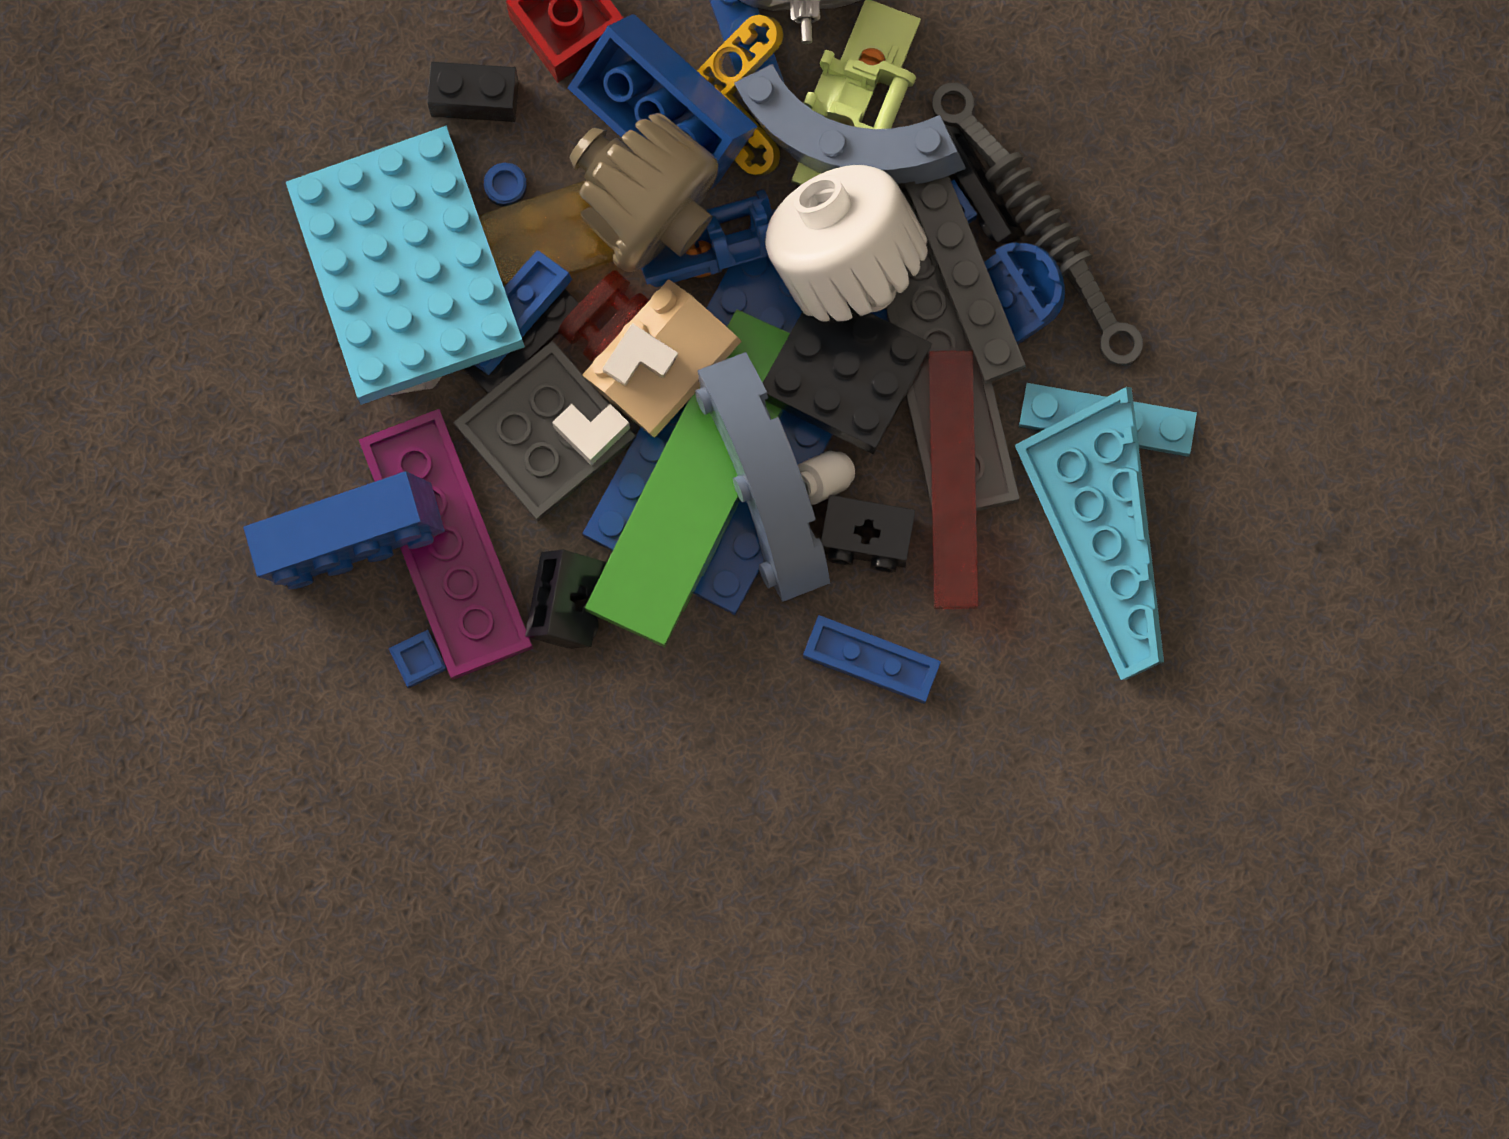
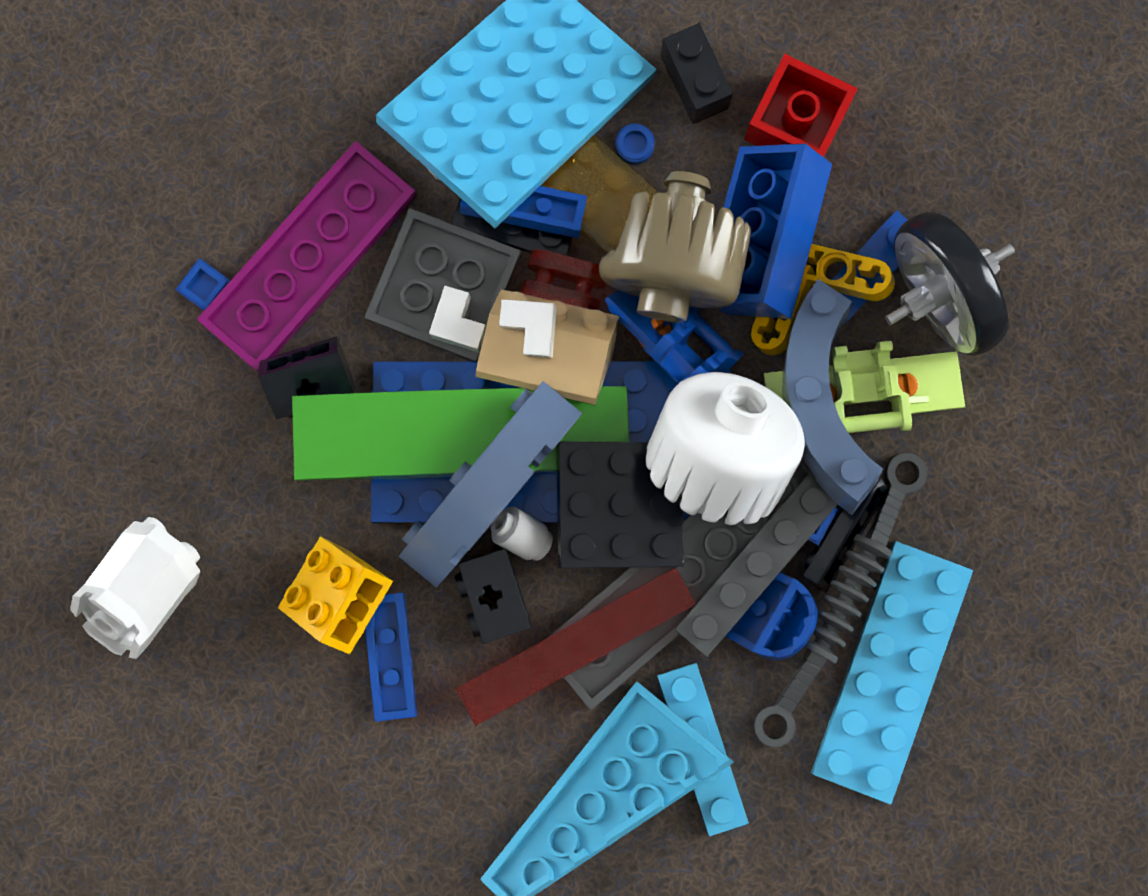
camera: 65 degrees right, 5 degrees up
blue brick [243,471,445,589] -> none
none -> white brick [70,517,200,659]
none -> yellow brick [278,536,393,654]
none -> medium azure plate [811,541,973,805]

